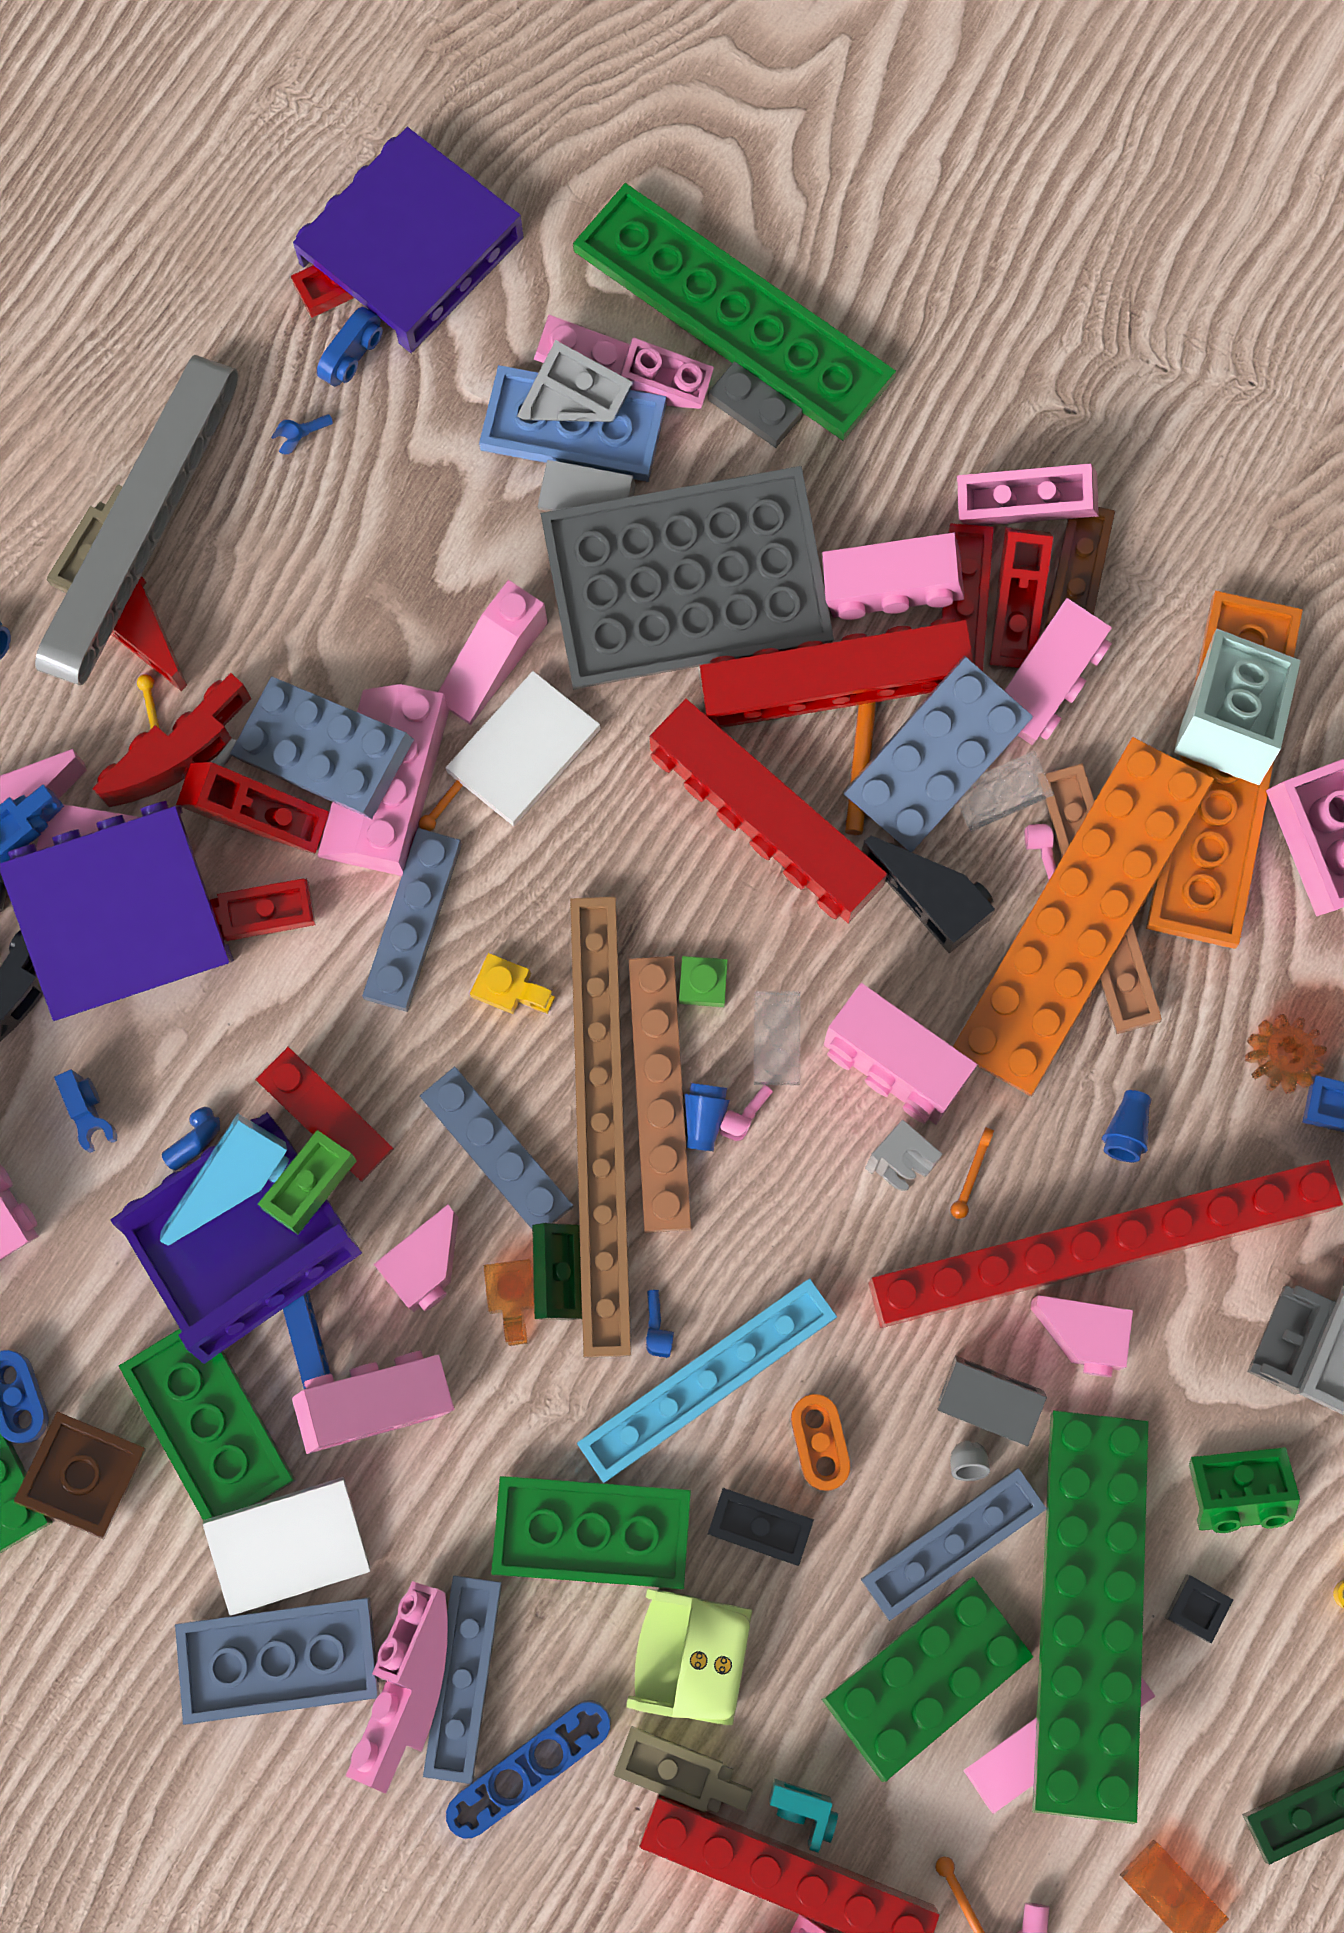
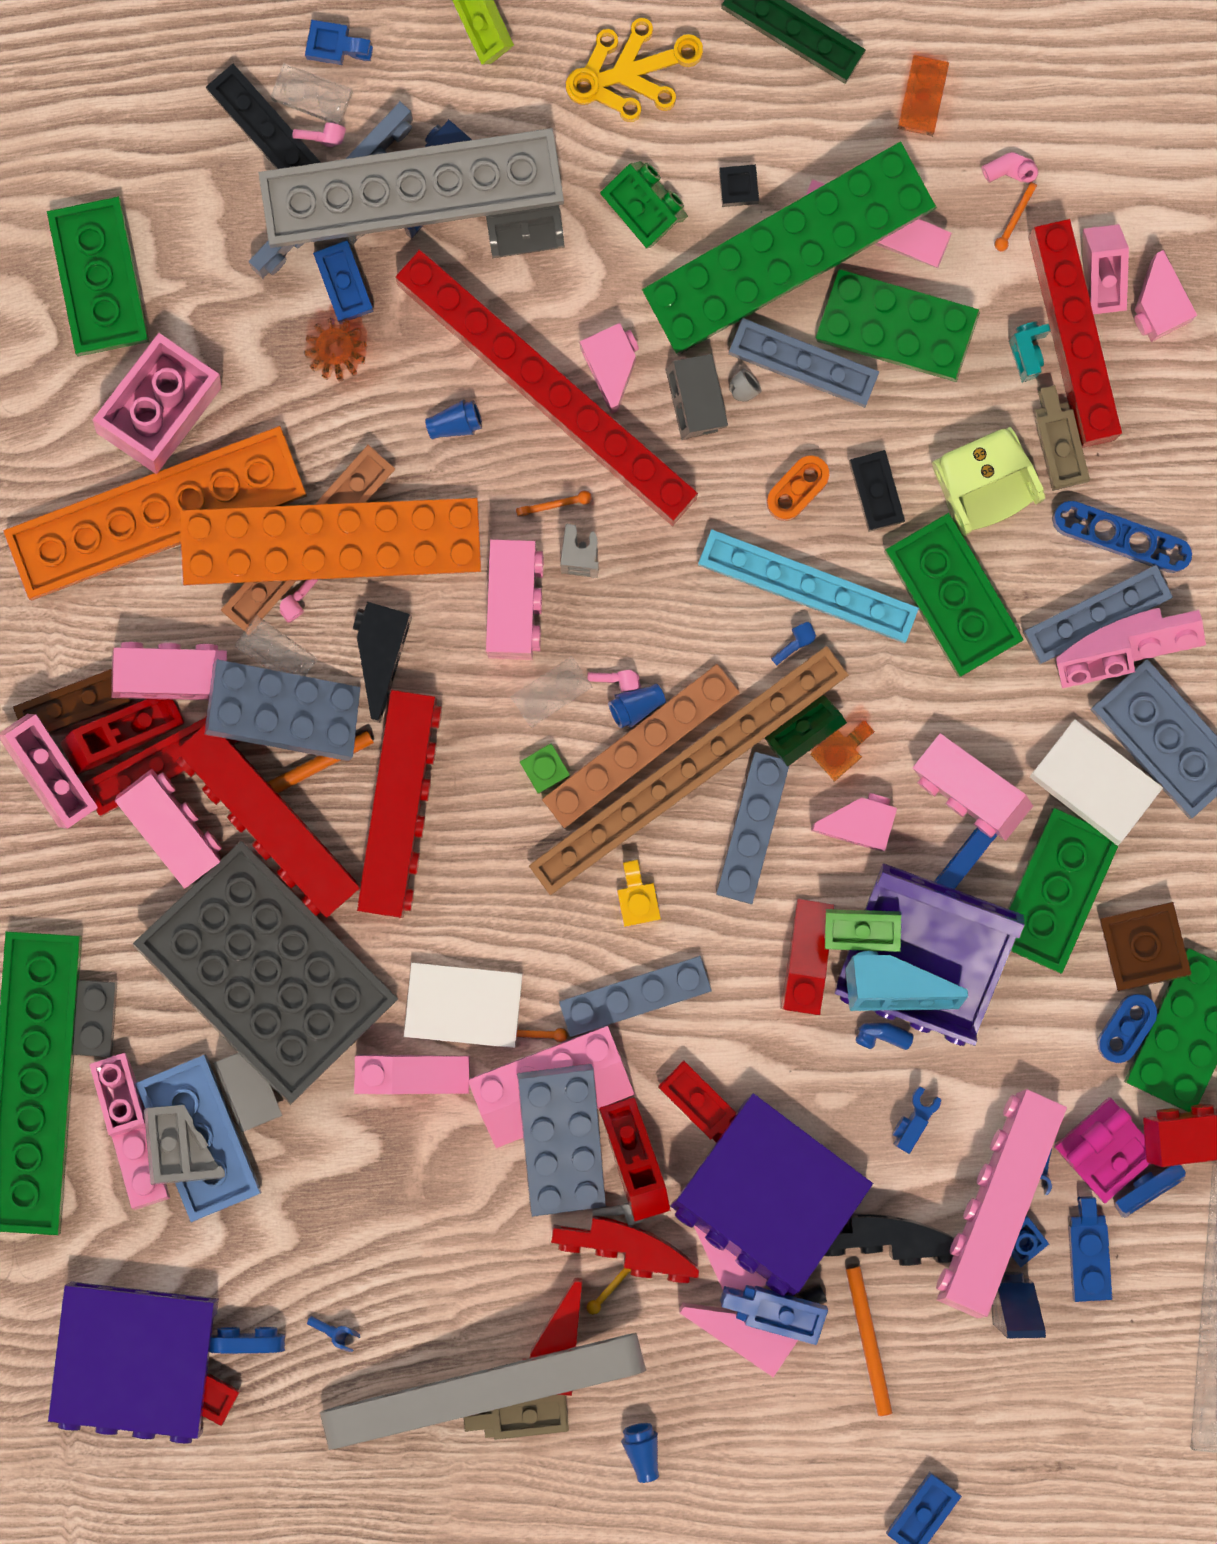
camera: 130 degrees left, 10 degrees up
light aqua slope [1174,629,1301,785] -> none

